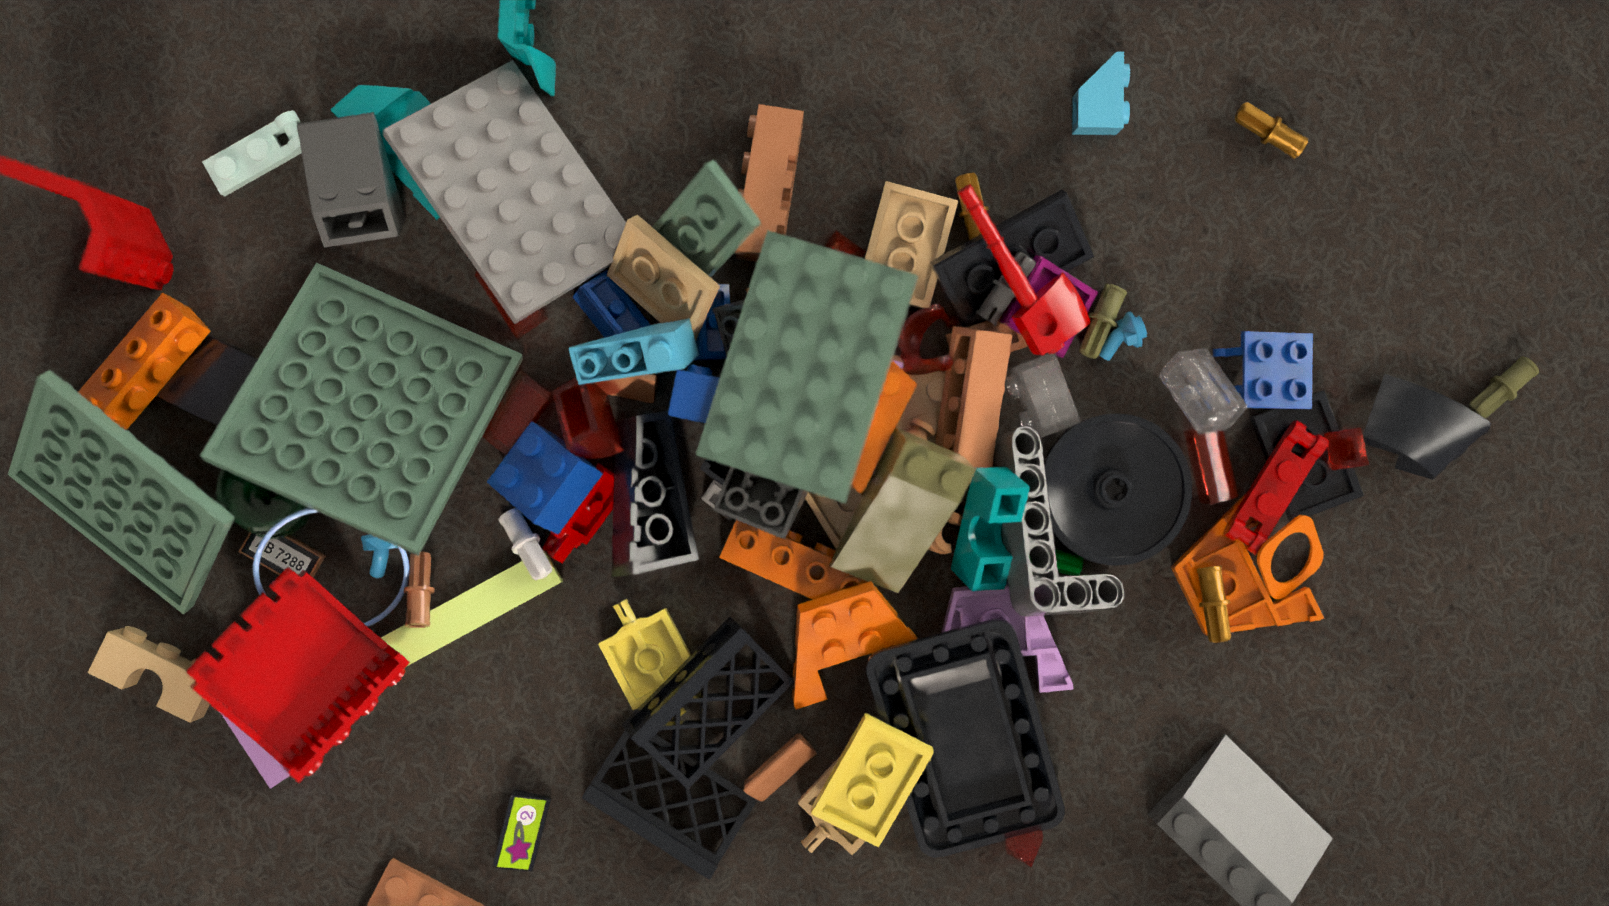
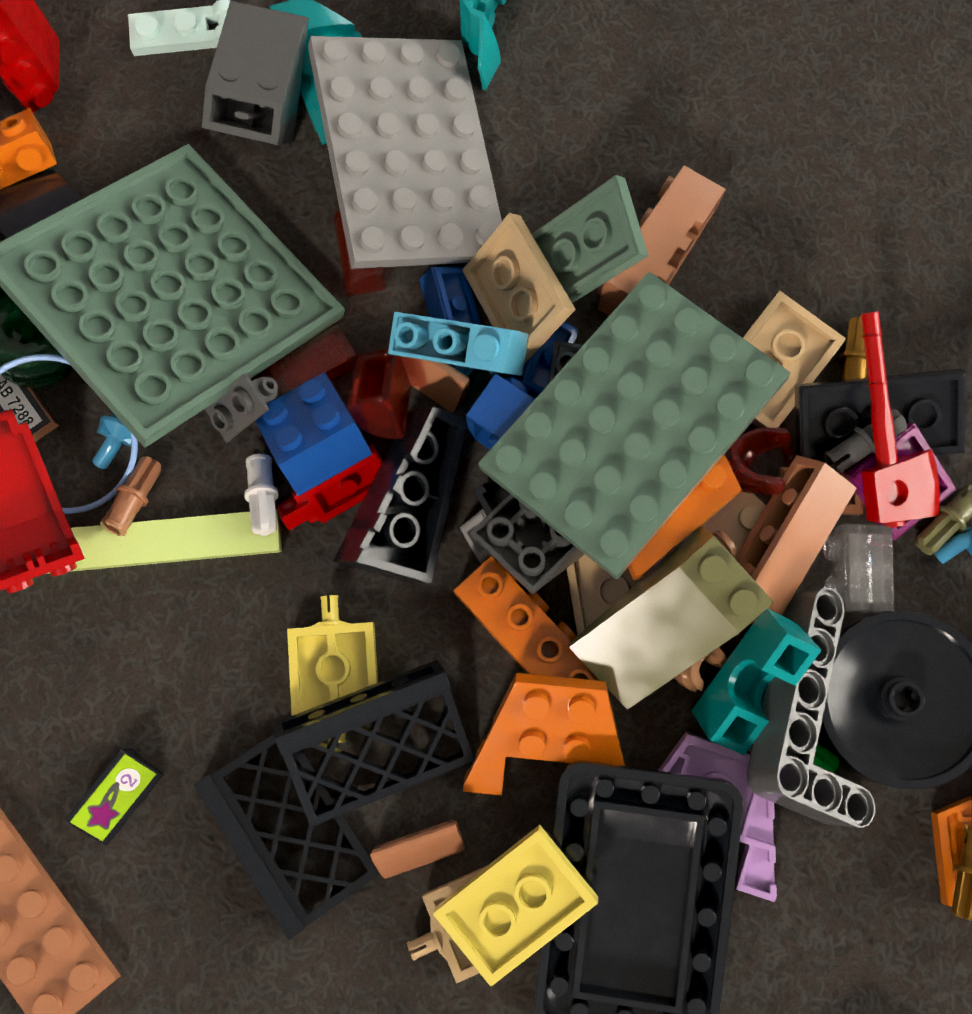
camera: 30 degrees right, 10 degrees down
none -> dark grey hinge [205,373,278,443]

